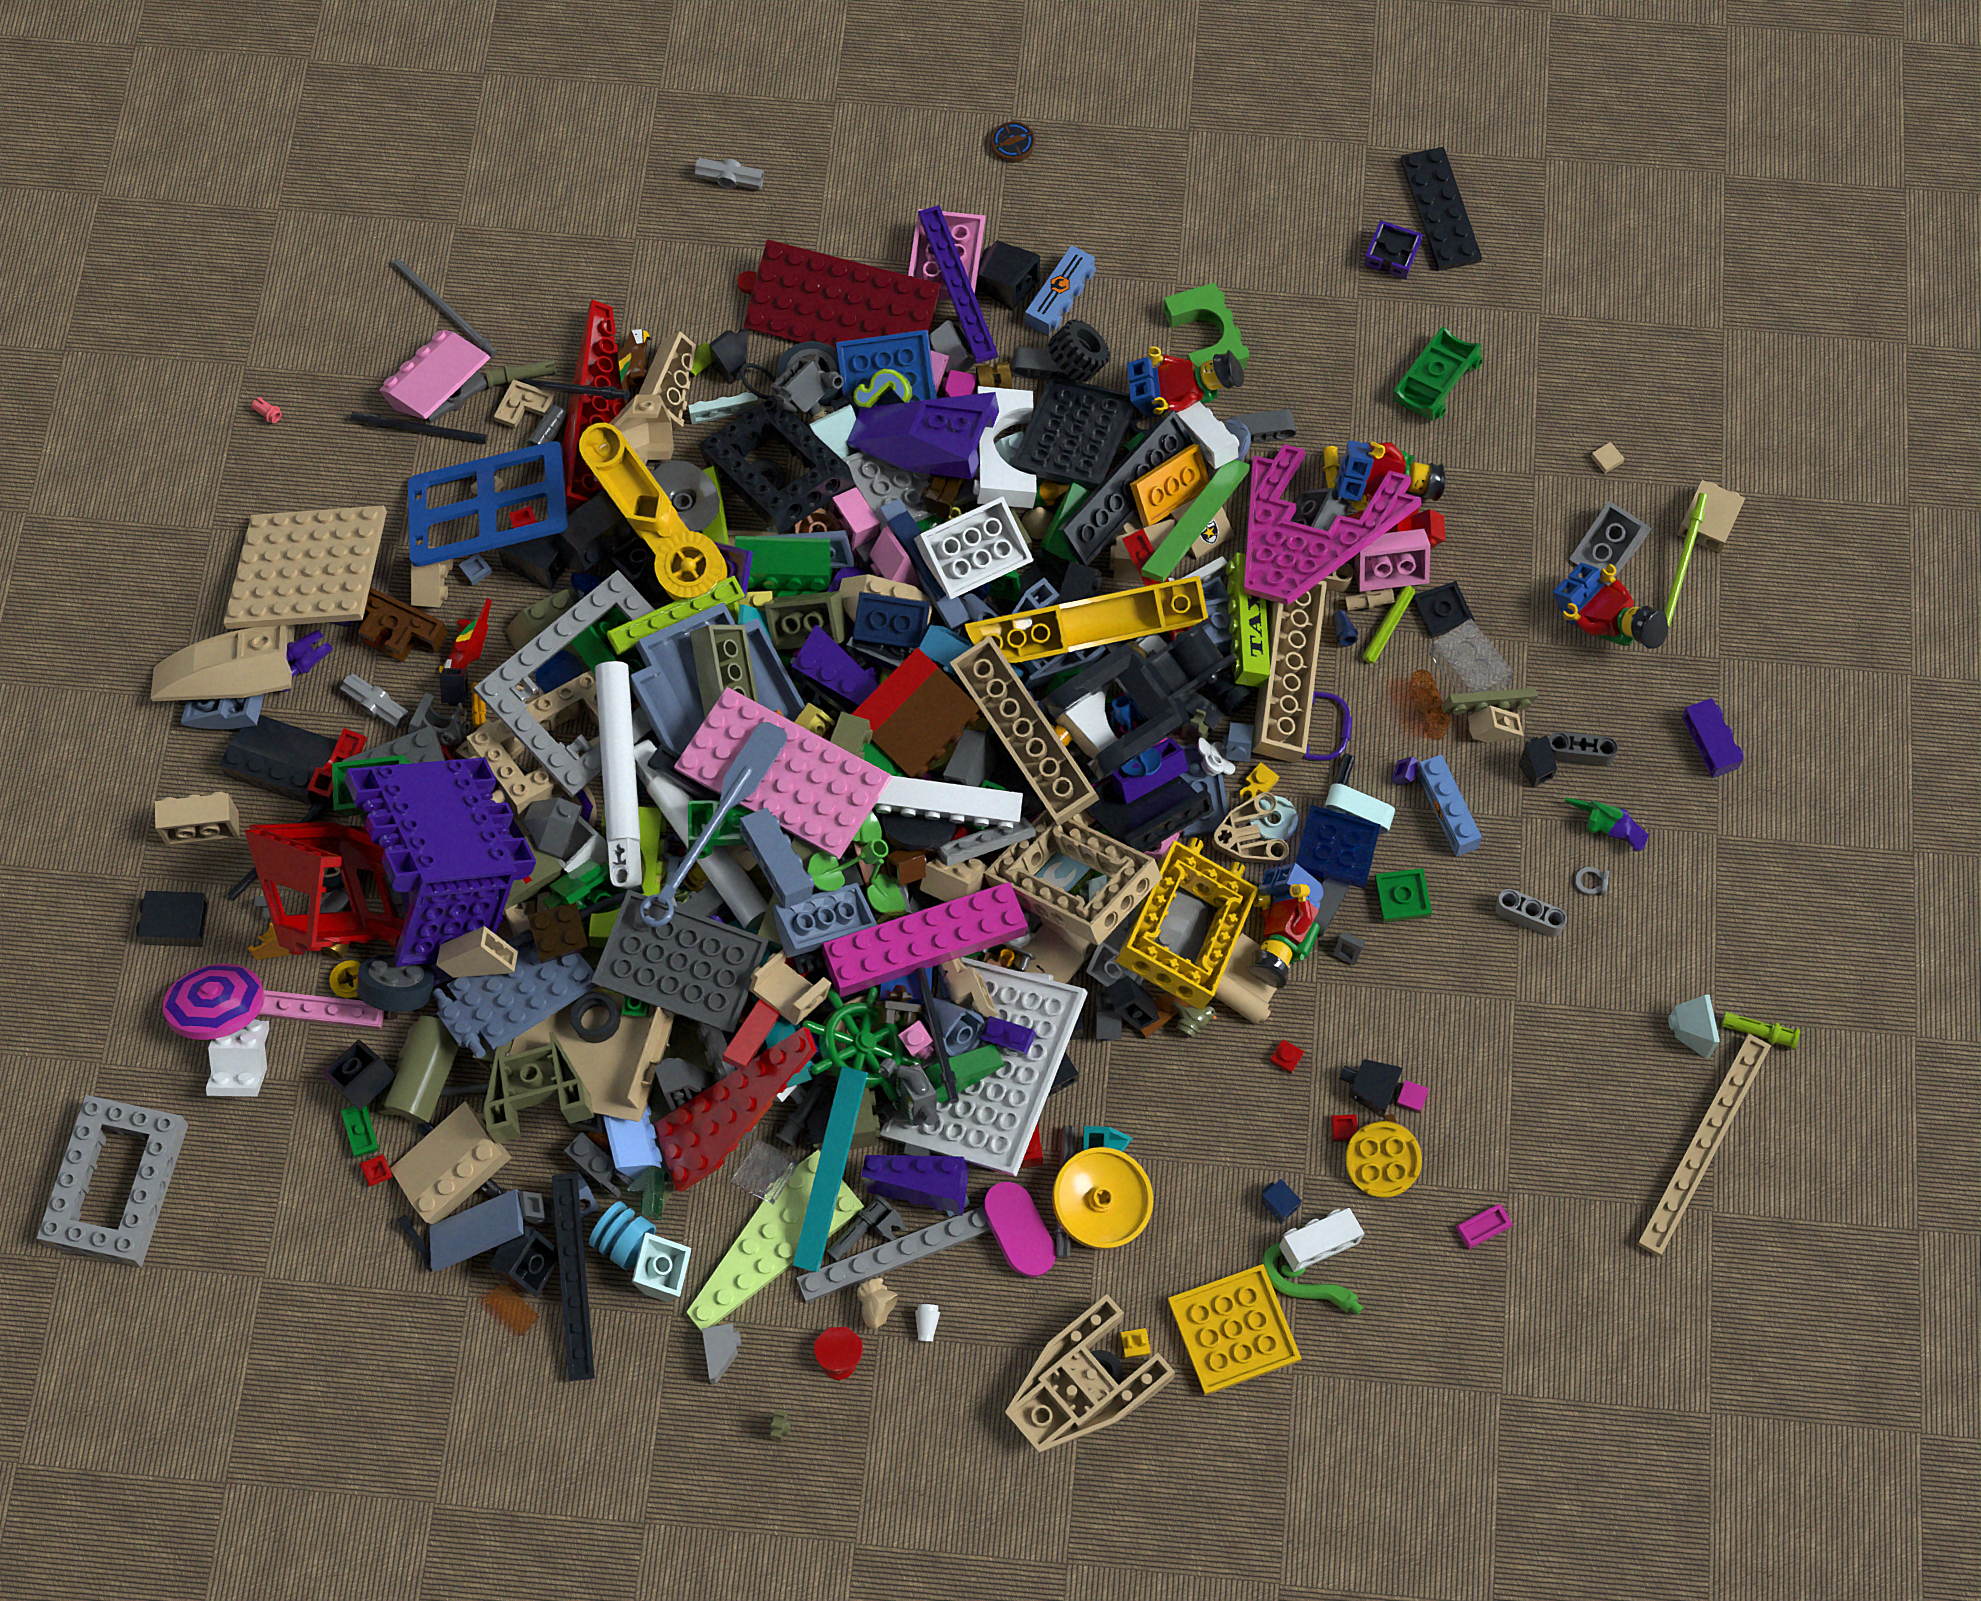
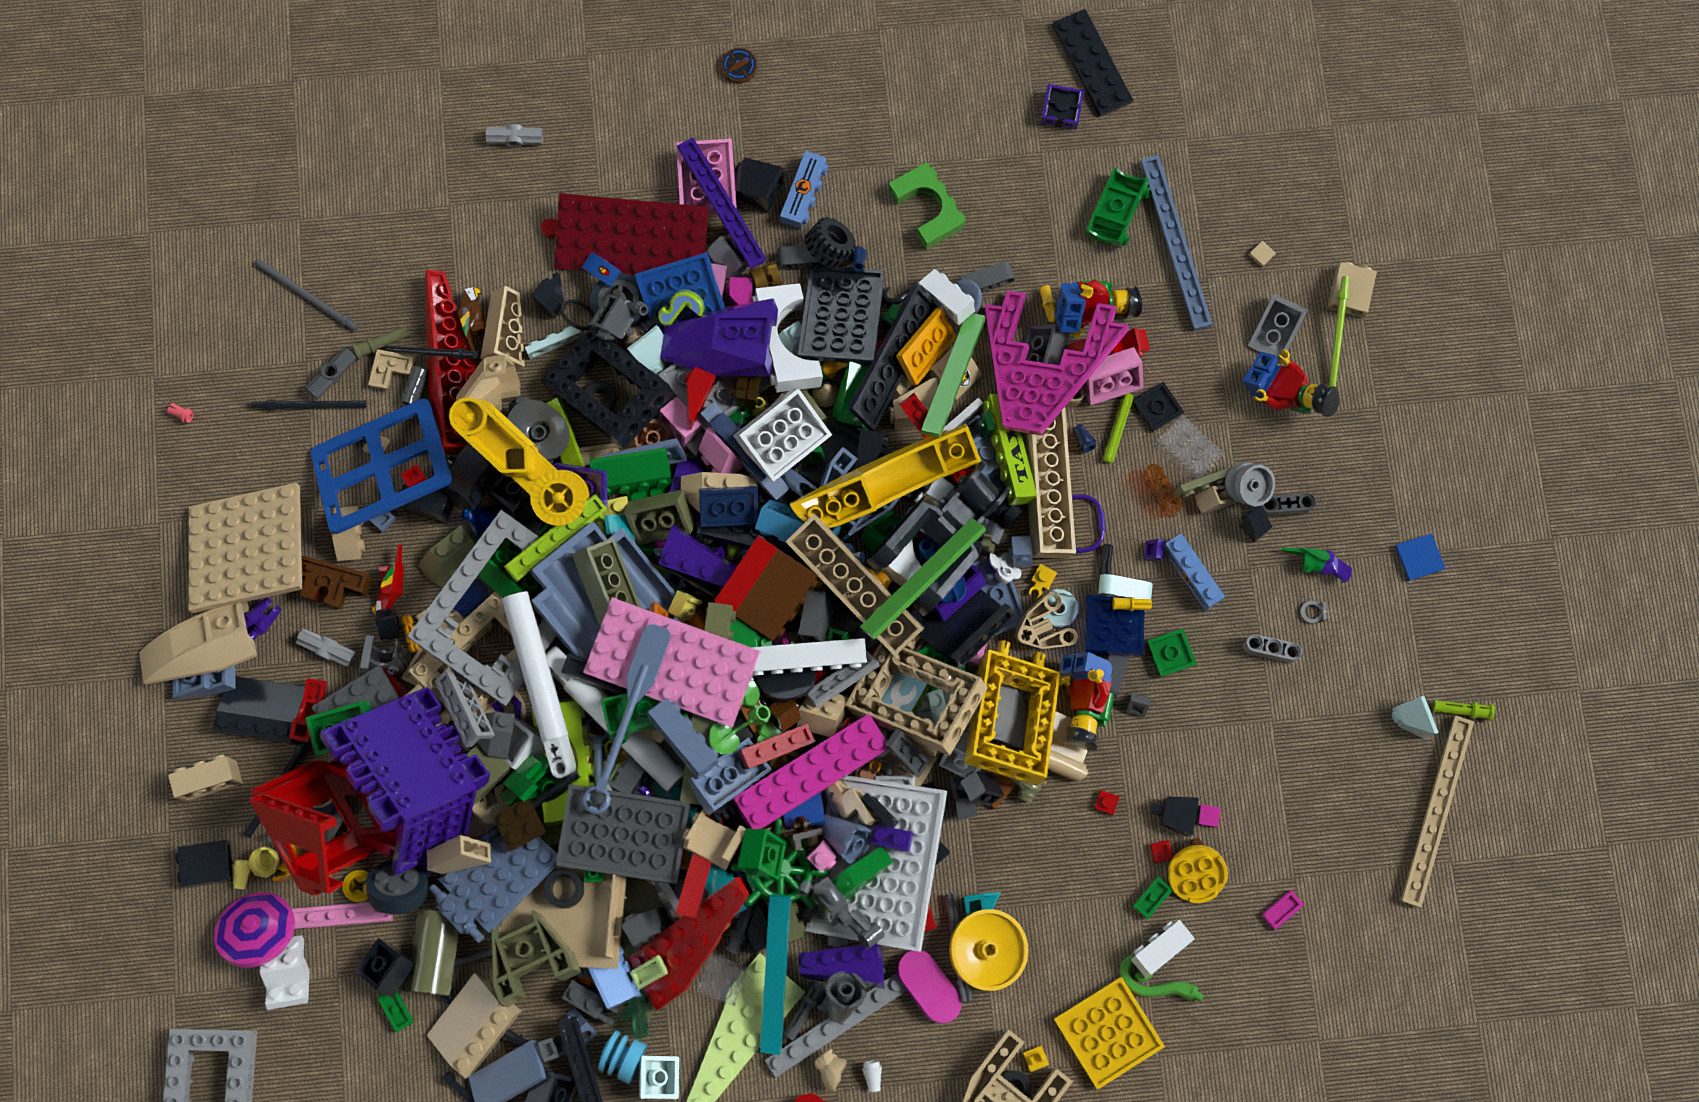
camera: 15 degrees left, 10 degrees up
red tile [360,1153,393,1187] -> none
bright pink slope [379,330,490,419] -> none
lime cone [689,342,712,377] -> none
black bar [915,967,959,1104] -> none
piece [1127,346,1244,417] -> none
dark blue brick [1261,1179,1302,1224] -> none
tan pin [1345,588,1395,611] -> none
dark purple brick [1682,698,1743,778] -> none
none -> light yellow cone [232,859,251,889]
none -> light yellow hair [249,847,280,878]
none -> light grey fence [435,670,495,747]
none -> blue slope [582,252,621,287]
none -> yellowish green tile [630,955,668,990]
none -> red slope [685,367,716,430]
none -> plate [738,724,815,770]
none -> green slope [738,829,786,881]
none -> dark grey cone [826,971,866,1023]
none -> dark grey piece [848,909,885,949]
none -> dark blue cone [849,246,867,272]
none -> bright green tile [860,518,986,640]
none -> black tile [862,793,899,828]
none -> dark grey plate [885,729,930,778]
none -> dark green plate [977,412,995,438]
none -> yellow axle [1112,596,1152,612]
none -> green plate [1132,876,1173,920]
none -> sand blue plate [1140,155,1212,331]
none -> light grey wheel [1225,462,1275,507]
none -> blue tile [1395,533,1446,582]

